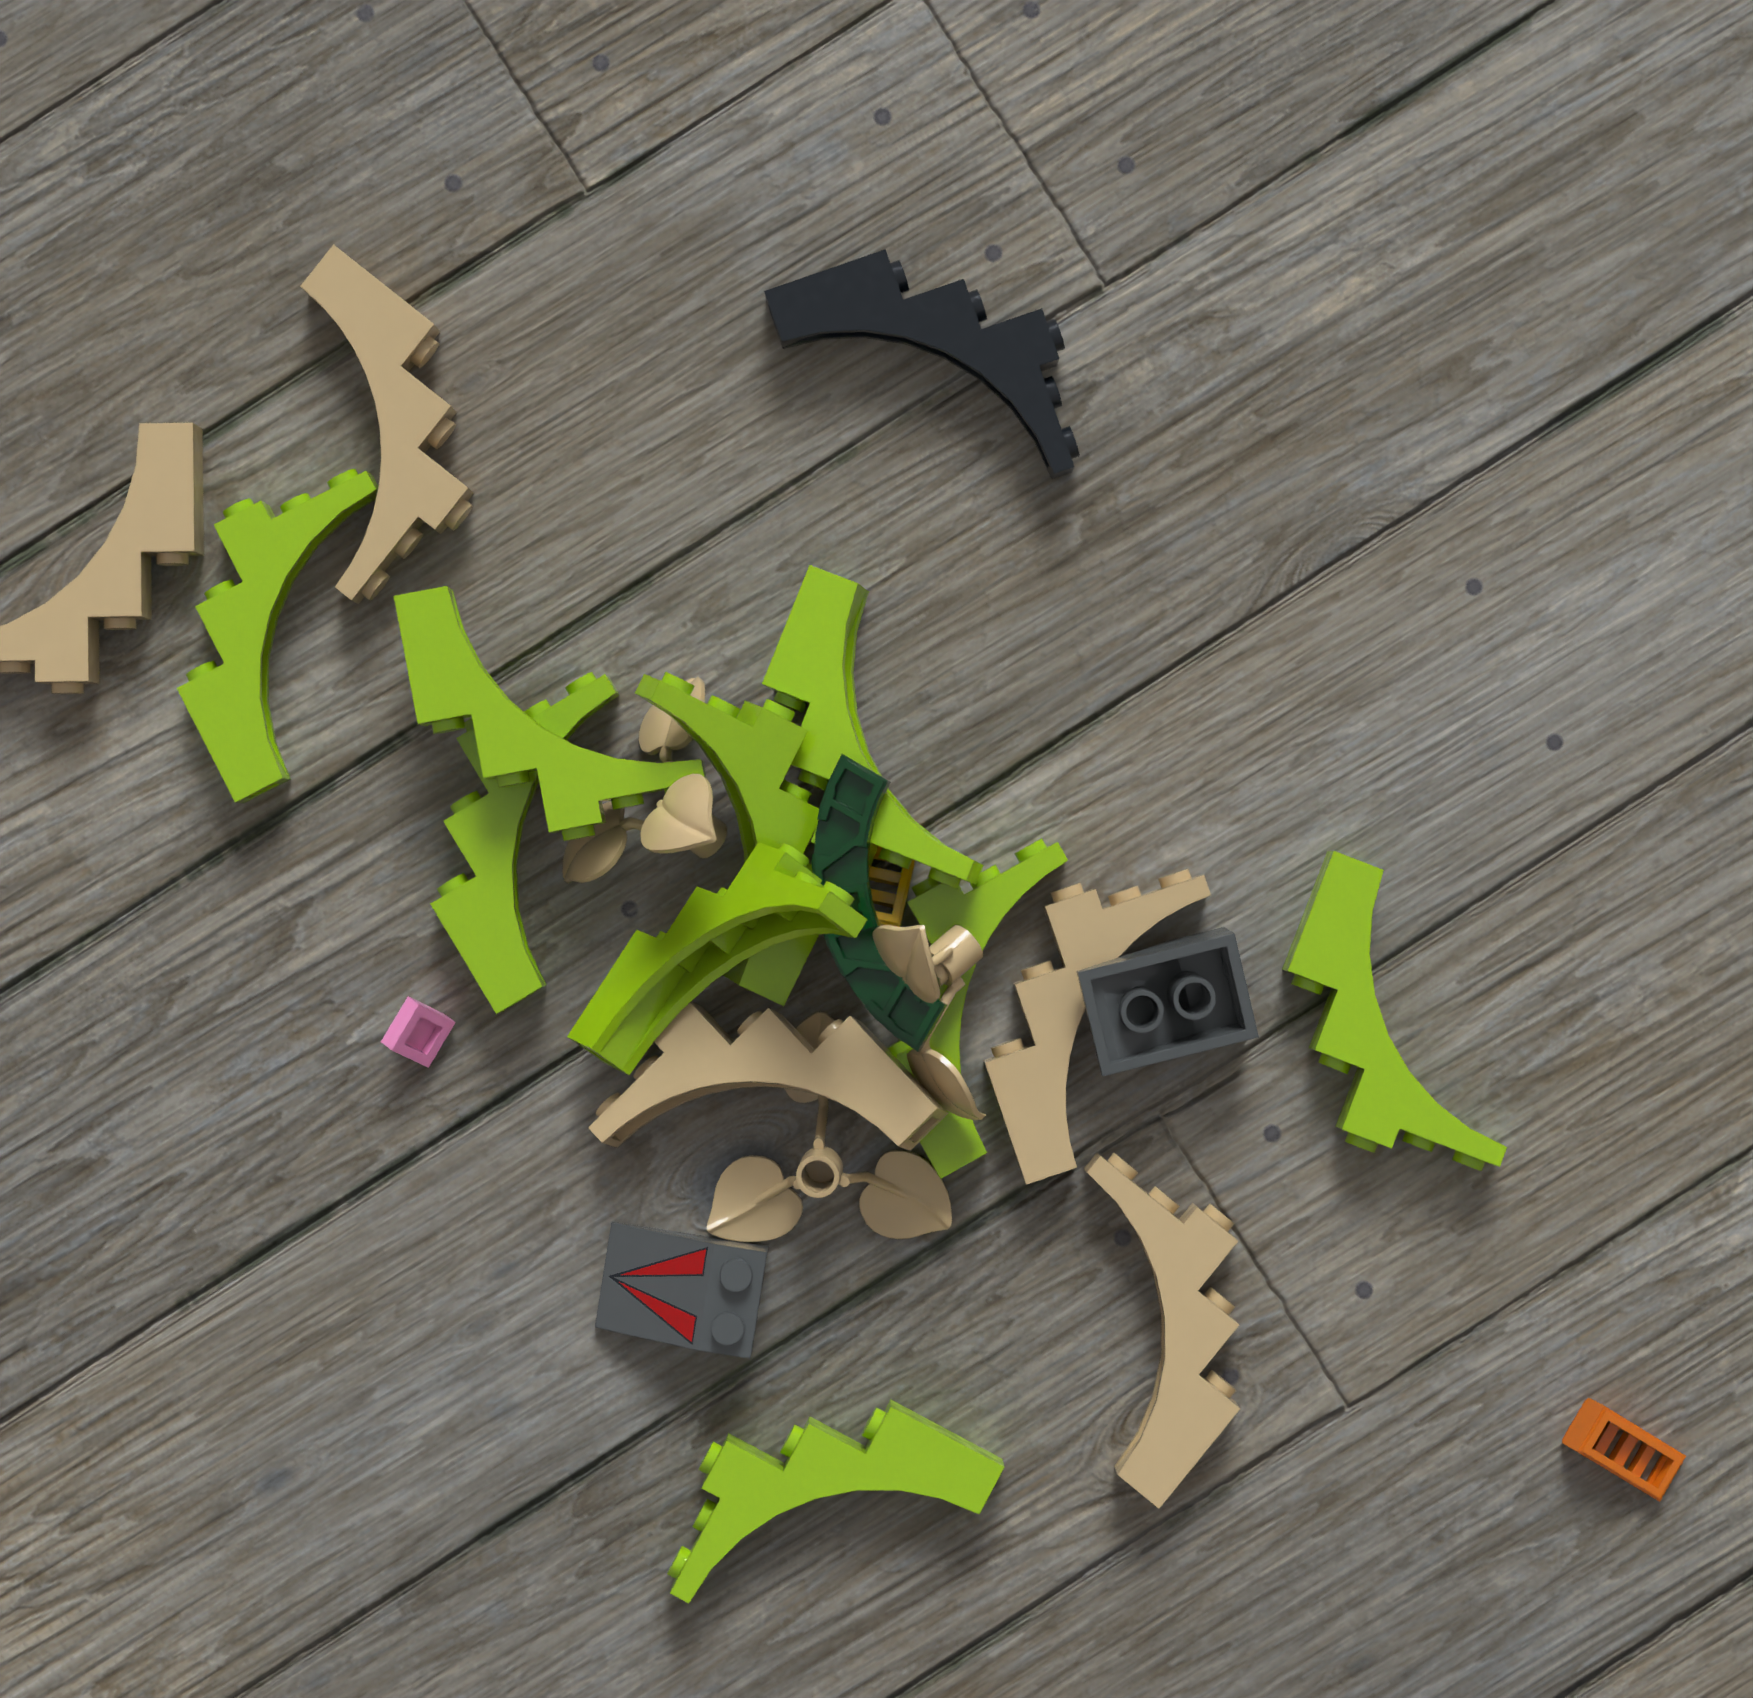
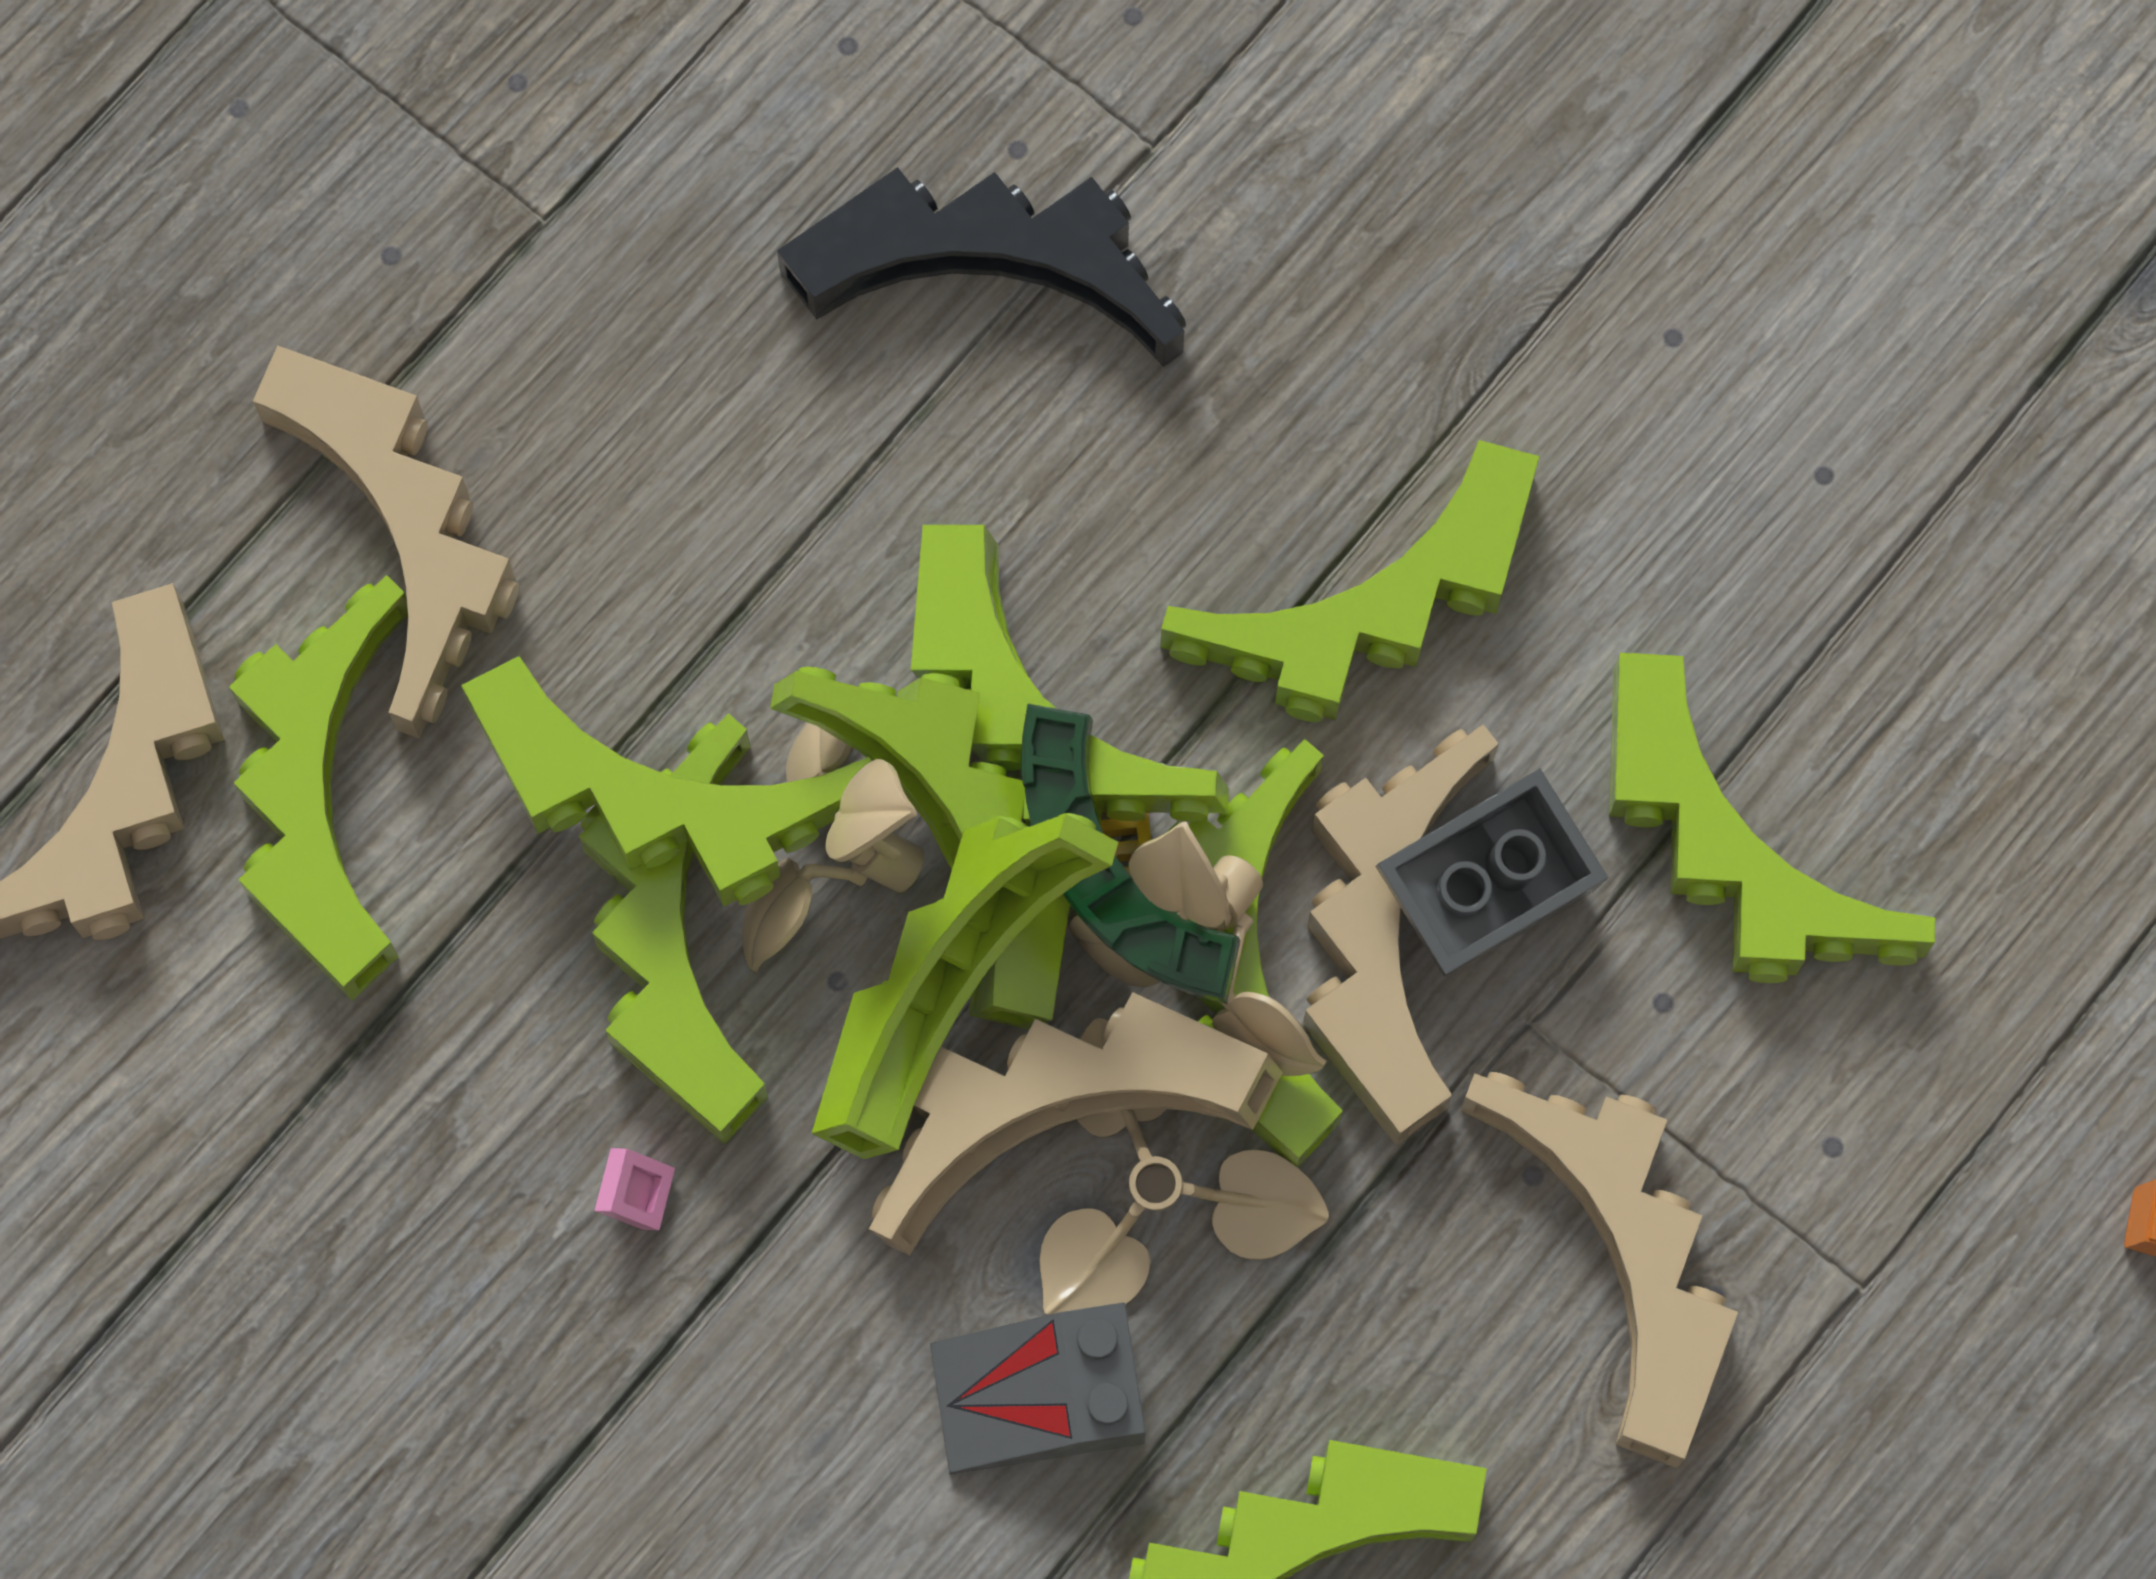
camera: 15 degrees left, 15 degrees down
none -> lime arch [1160,440,1540,722]

